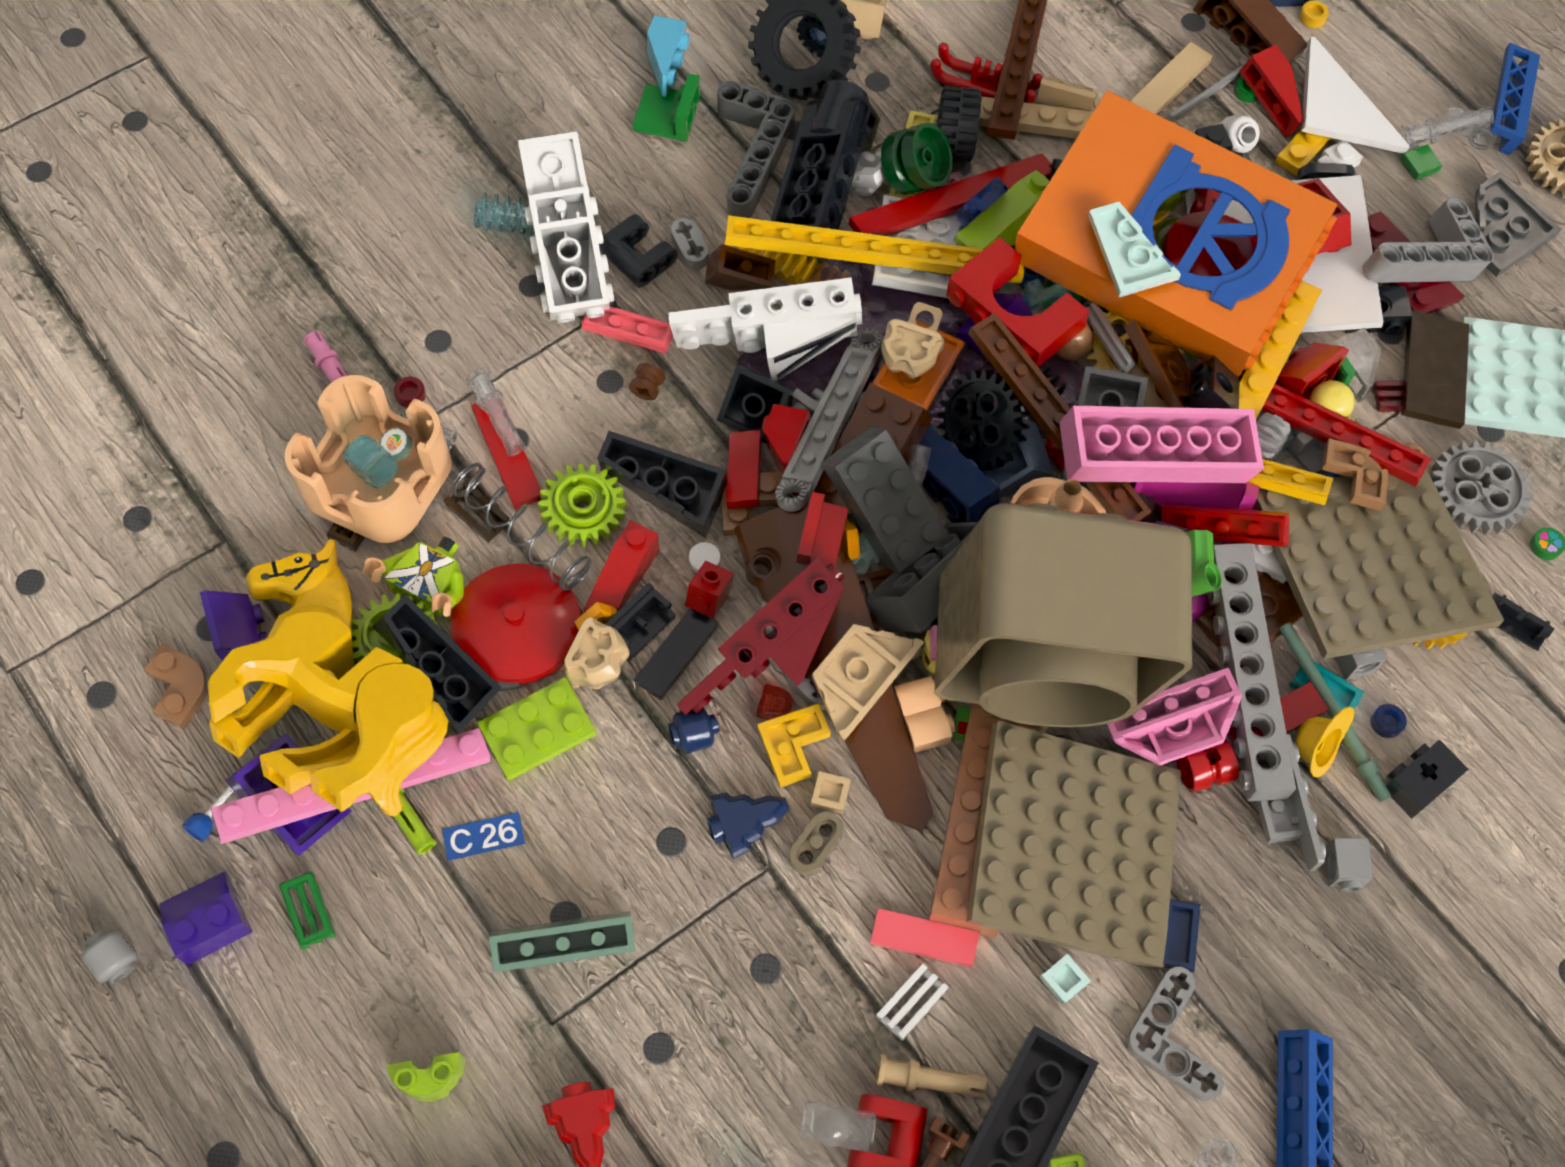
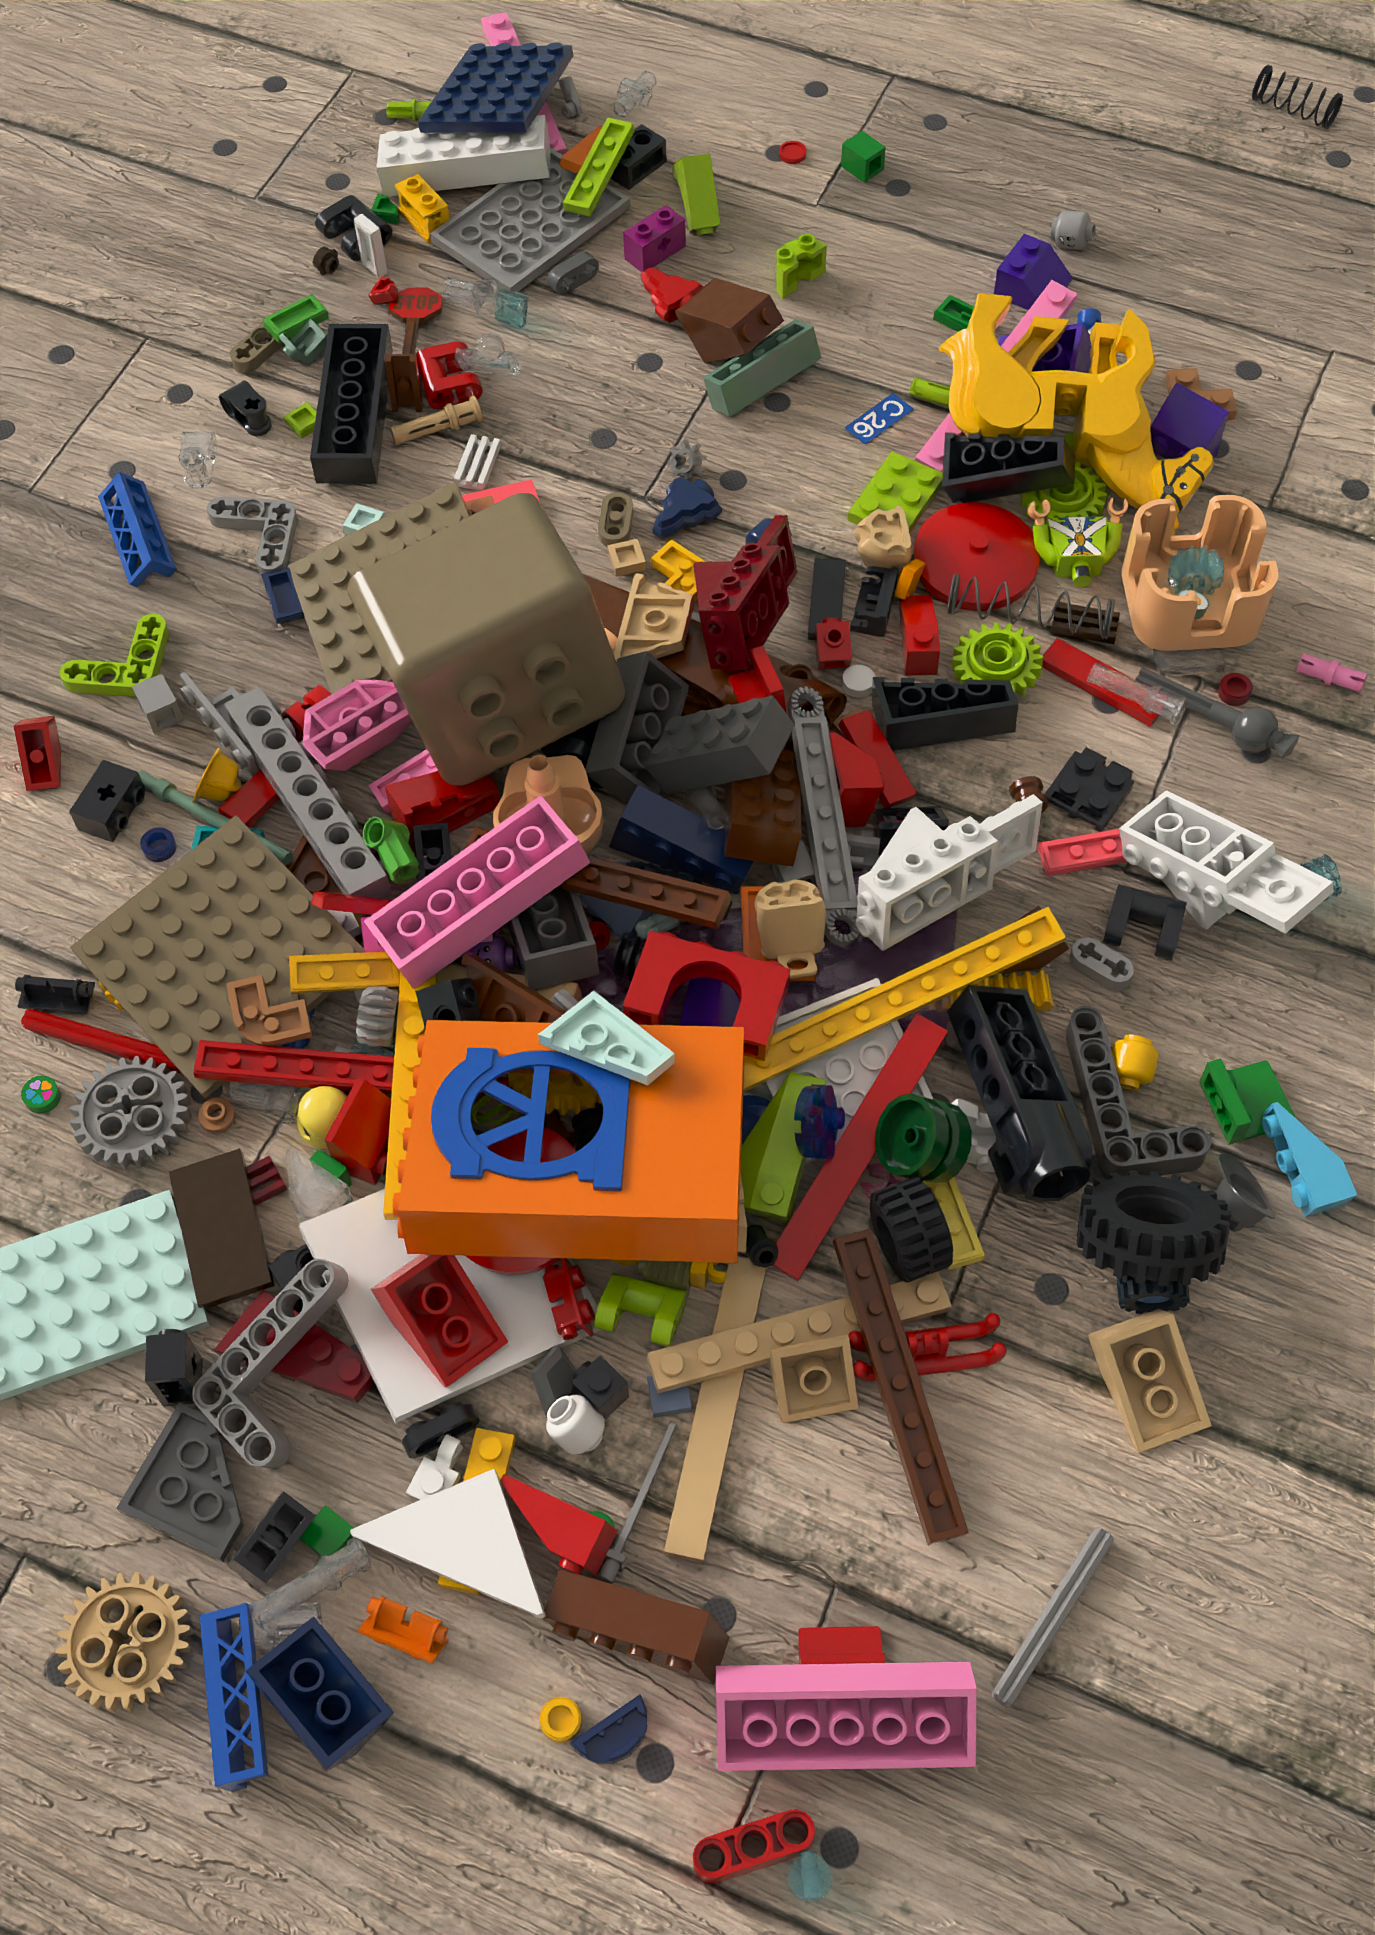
camera: 155 degrees right, 5 degrees down
none -> red slope [13,716,61,791]
none -> red axle [21,1009,181,1073]
none -> lime beam [59,613,169,697]
none -> black brick [145,1329,203,1407]
none -> black brick [227,1491,316,1589]
none -> dark blue slope [246,1616,394,1771]
none -> orange hinge [358,1596,449,1664]
none -> light grey gear [667,440,707,480]
none -> reddish brown slope [675,278,784,363]
none -> black plate [1045,747,1134,832]
none -> yellow head [1111,1035,1159,1091]
none -> dark grey piece [1135,667,1300,758]
none -> dark grey piece [1216,1154,1276,1232]

